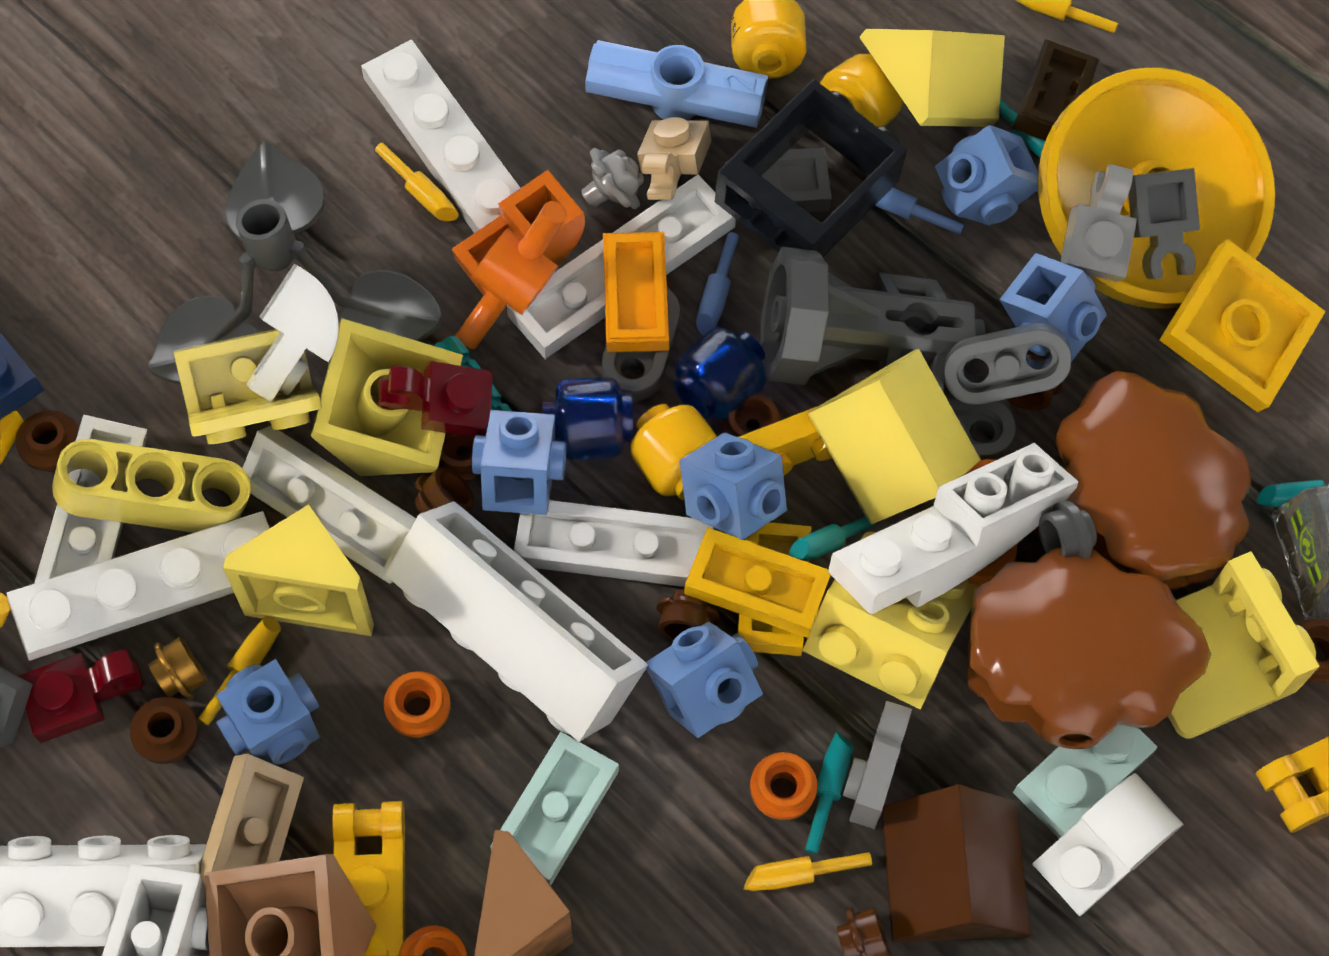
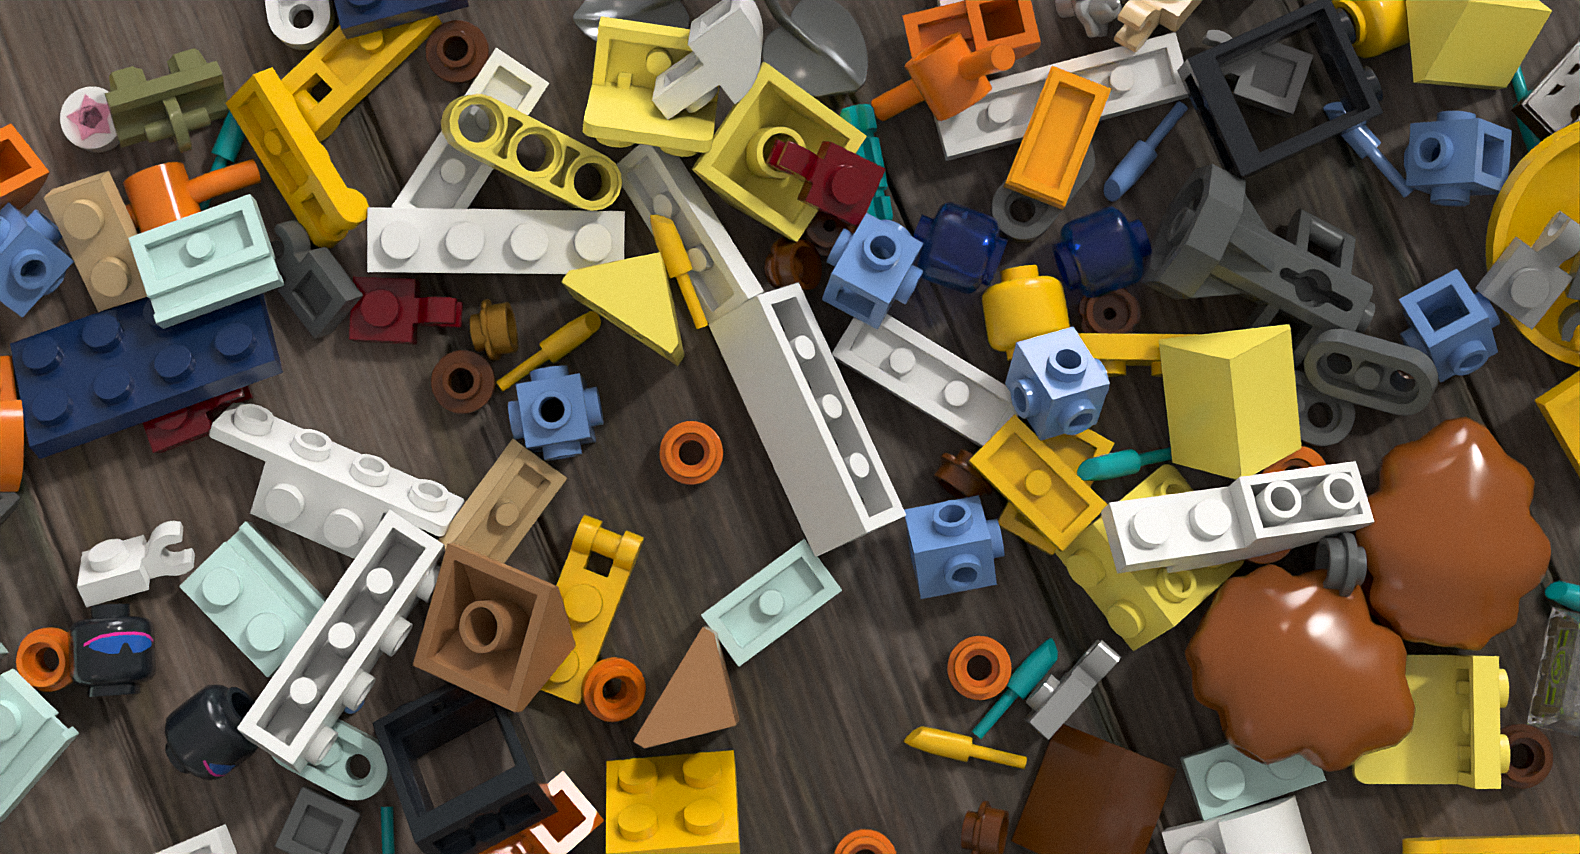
camera: 30 degrees right, 20 degrees up
none -> yellow piece [650,215,708,329]

